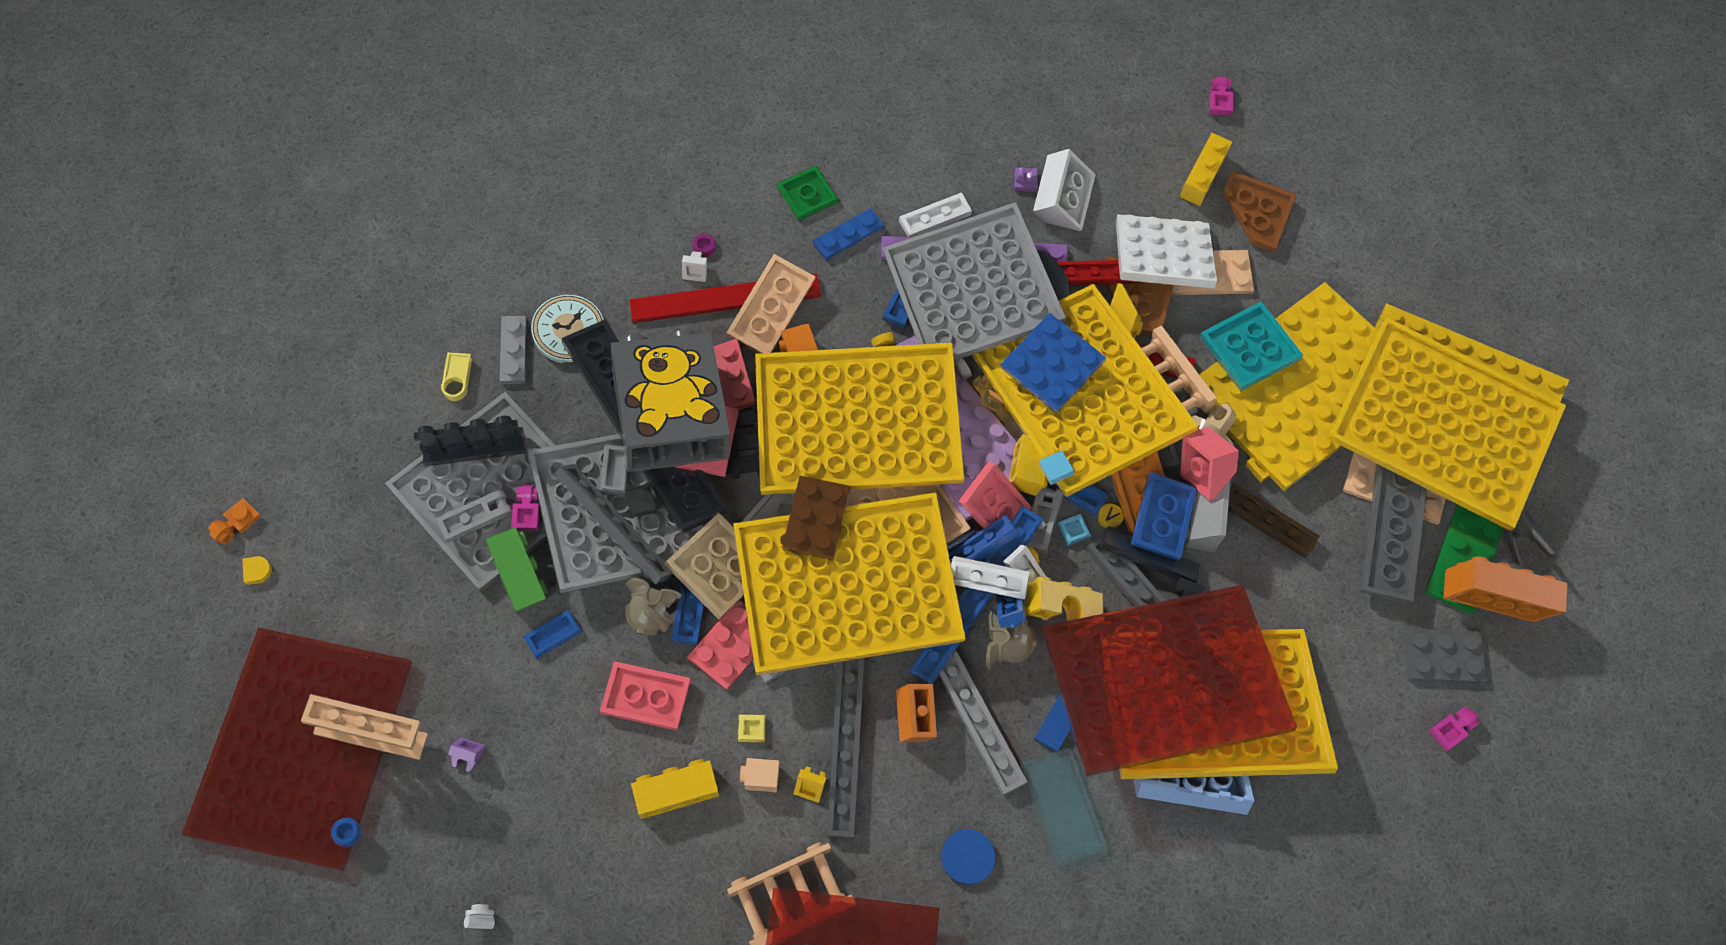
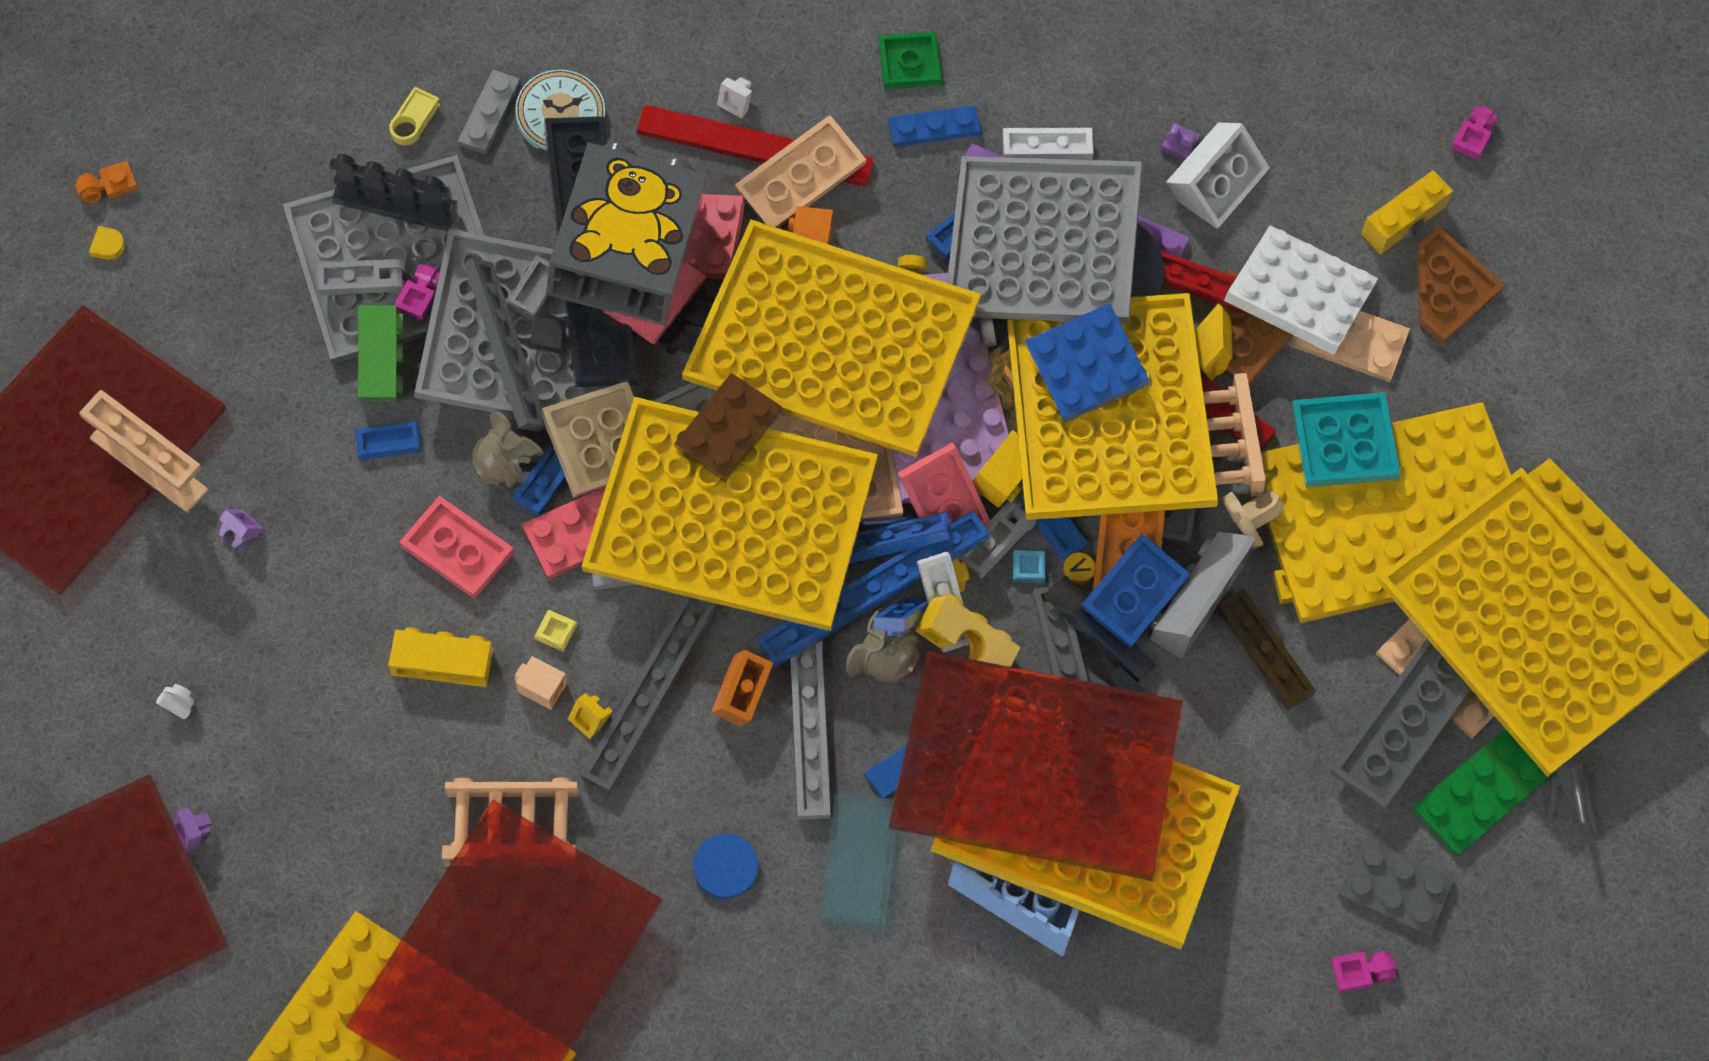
camera: 25 degrees right, 0 degrees up
blue tile [331,818,362,847] -> none
magenta tile [692,234,716,257] -> none
white plate [951,556,1030,600] -> none
medium azure tile [1039,451,1074,485] -> none
coral slope [1180,427,1239,501] -> none
orange brick [1443,557,1567,622] -> none

